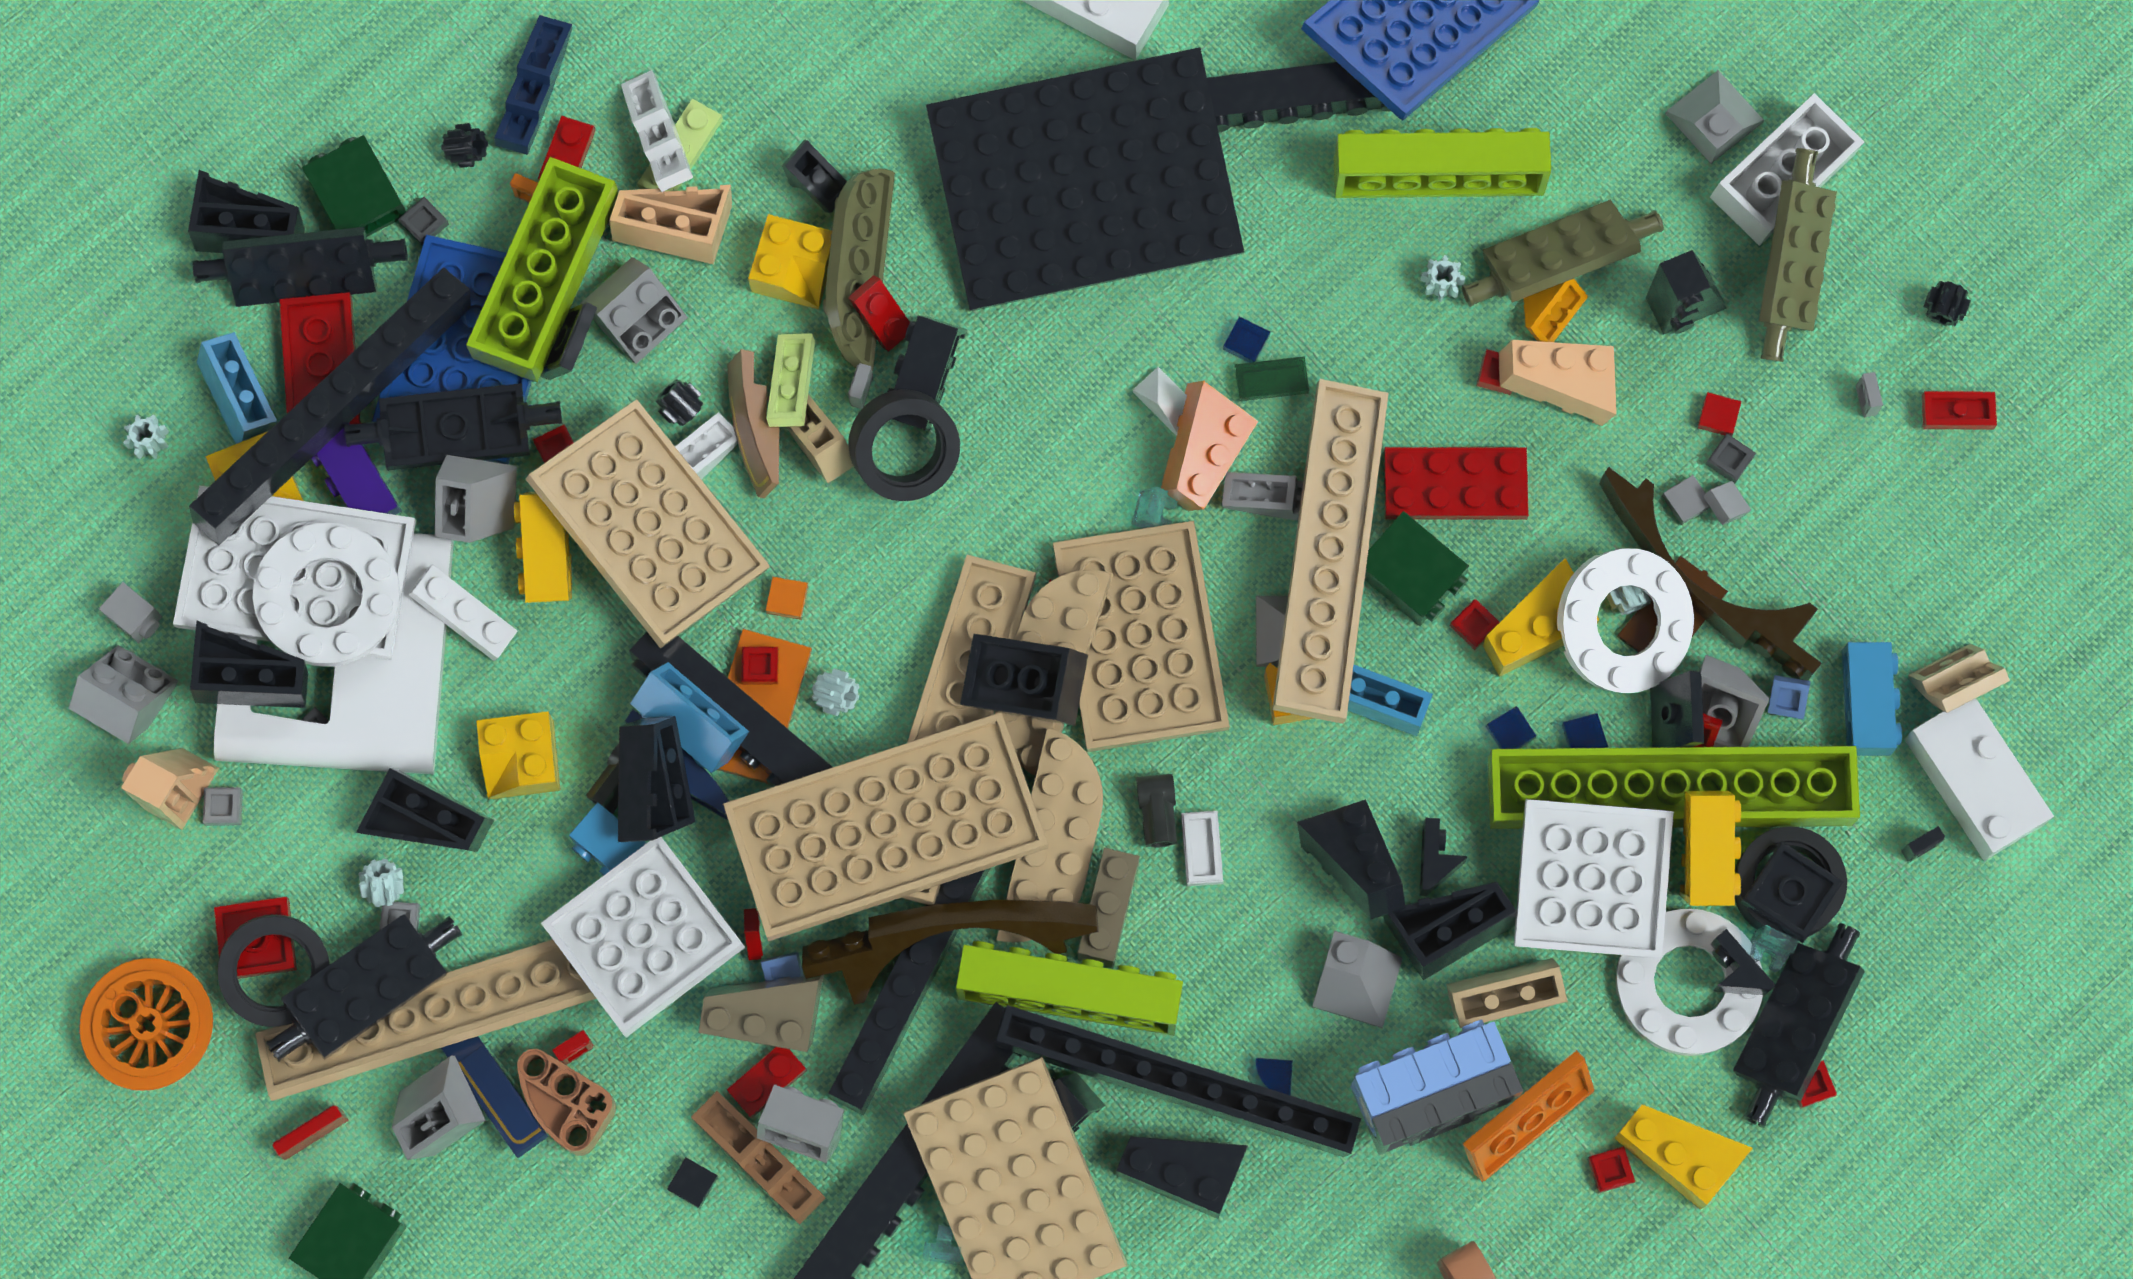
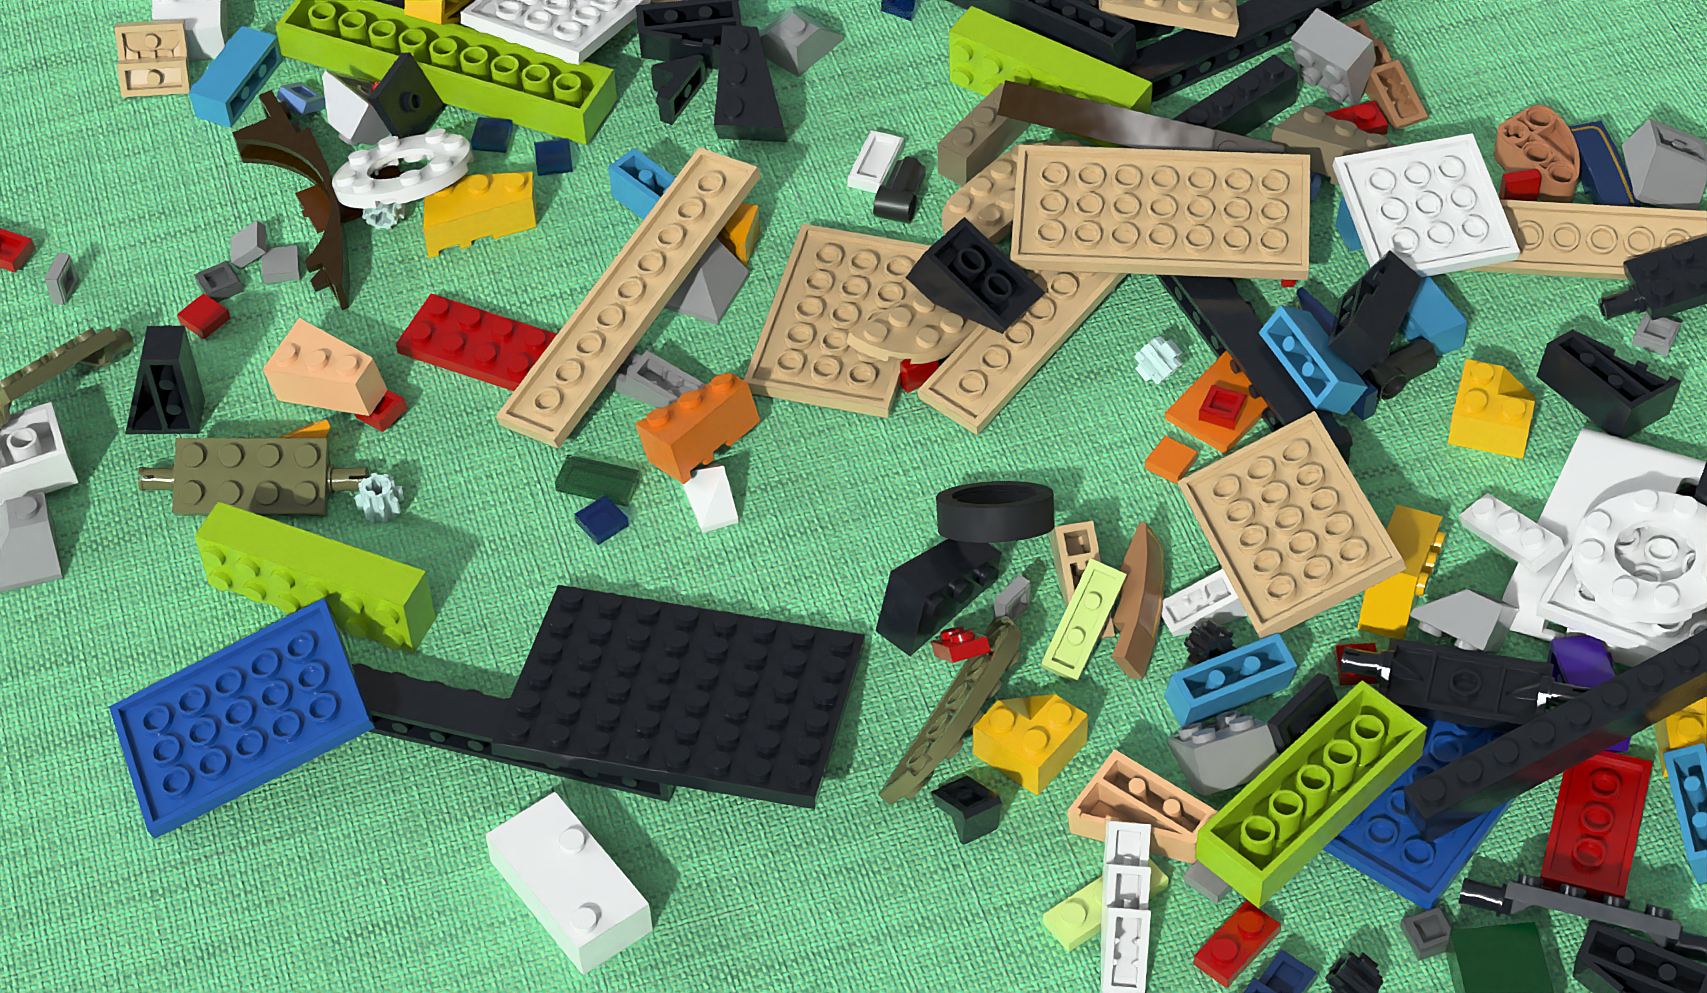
camera: 155 degrees left, 25 degrees down
light aqua gear [359,858,404,907] -> none
orange tile [510,173,538,203] -> none
black tile [667,1157,718,1209] -> none
red tile [744,908,763,960] -> none
clear light blue tile [1131,486,1178,528] -> none
dark green brick [1365,511,1469,626] -> none
red tile [1449,598,1500,650] -> none
none -> dark azure brick [1164,633,1297,727]

